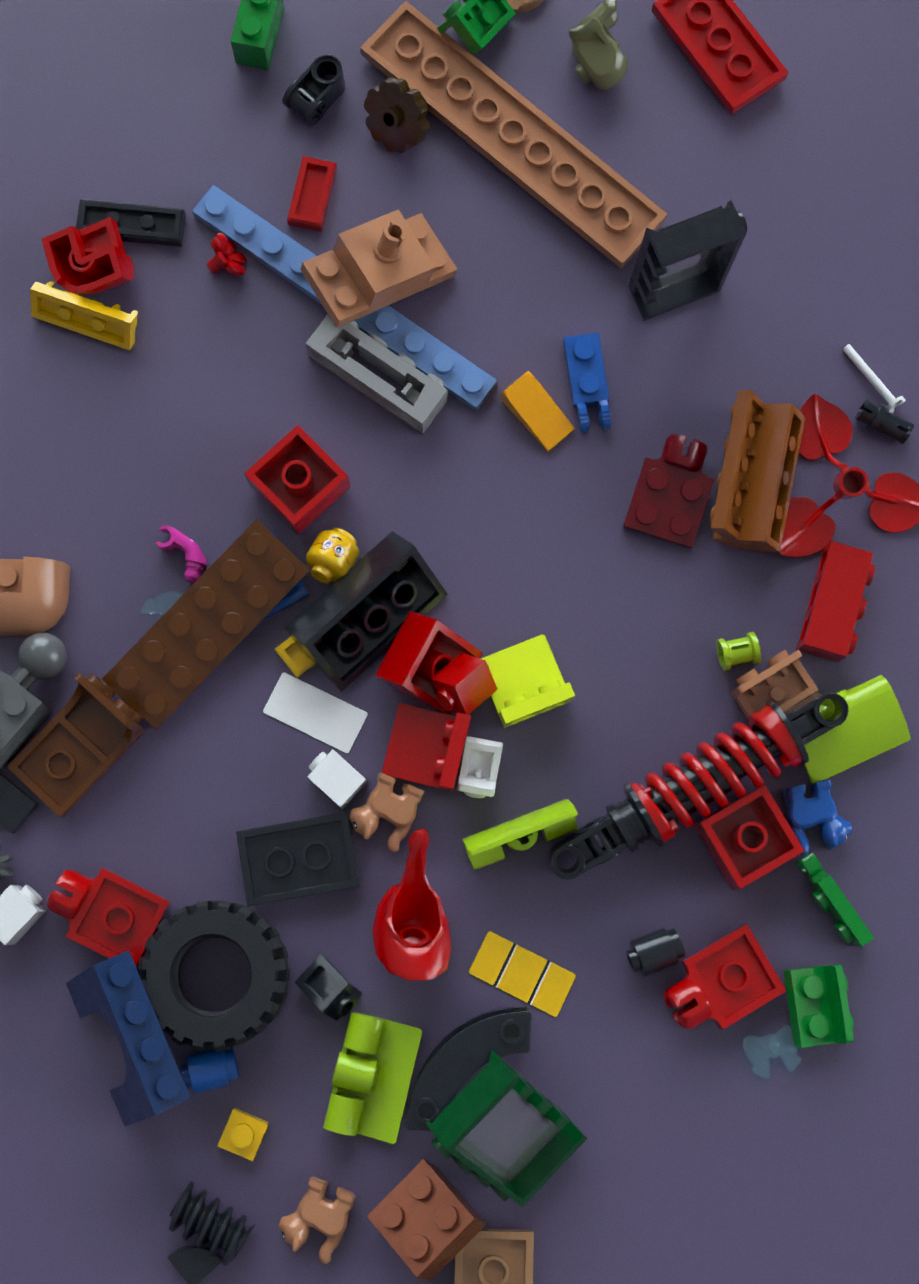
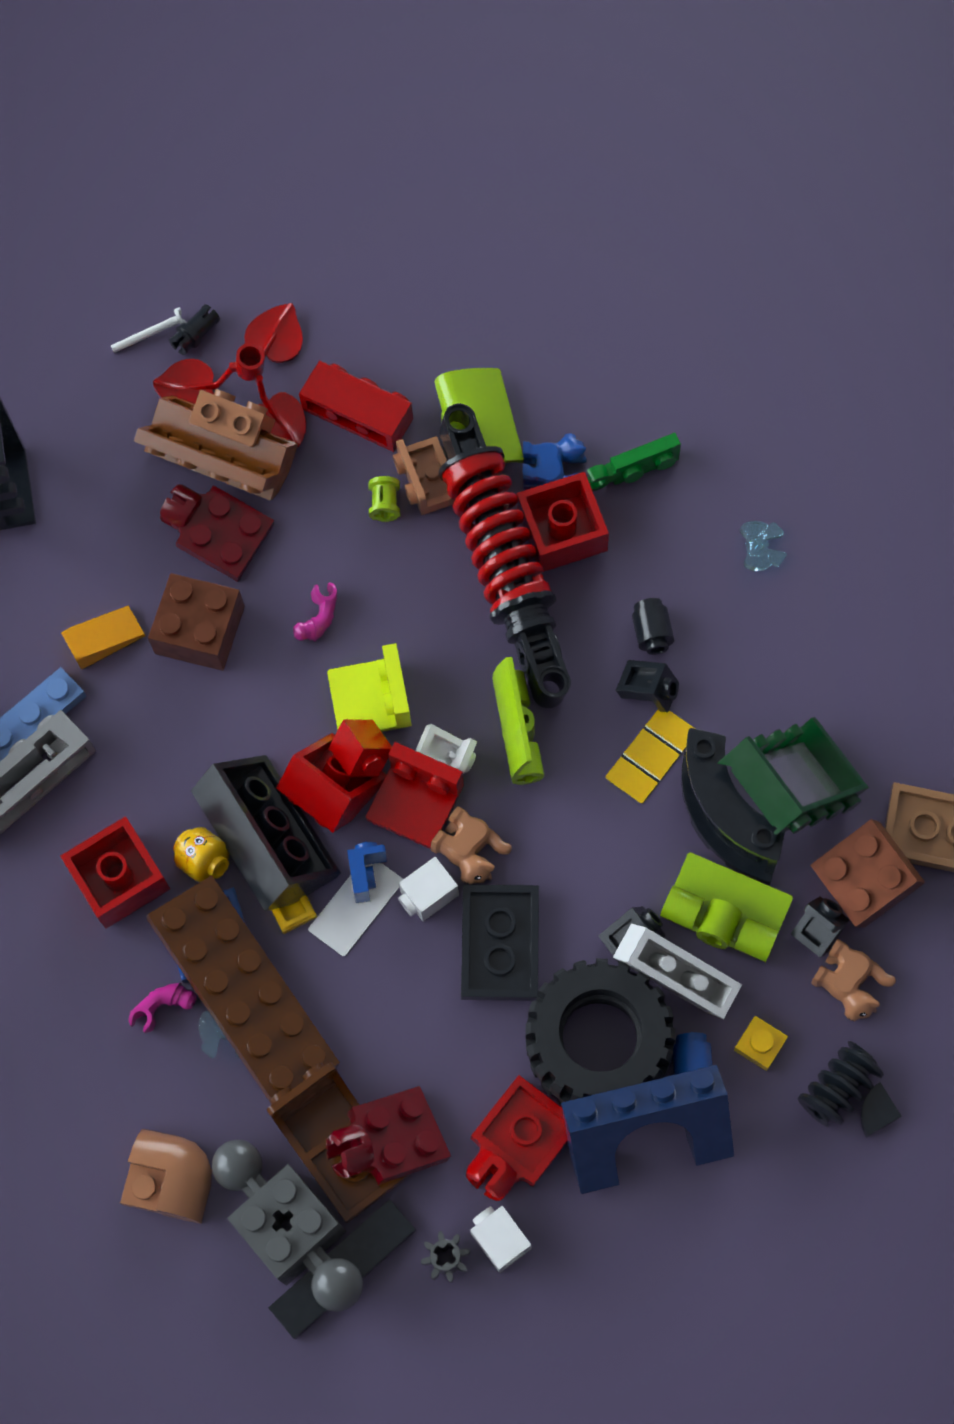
camera: 70 degrees left, 10 degrees down
red hat [372,829,452,981] -> none
blue hinge [563,332,611,432] -> none
red plate [664,924,786,1030] -> none
green bracket [783,965,854,1048] -> none
none -> copper brick [148,573,245,671]
none -> nougat bracket [189,389,275,447]
none -> dark pink piece [293,582,337,642]
none -> dark red plate [326,1086,451,1185]
none -> blue bracket [347,842,387,903]
none -> white brick [613,924,742,1019]
none -> black bracket [616,660,679,713]
none -> black bracket [791,896,850,958]

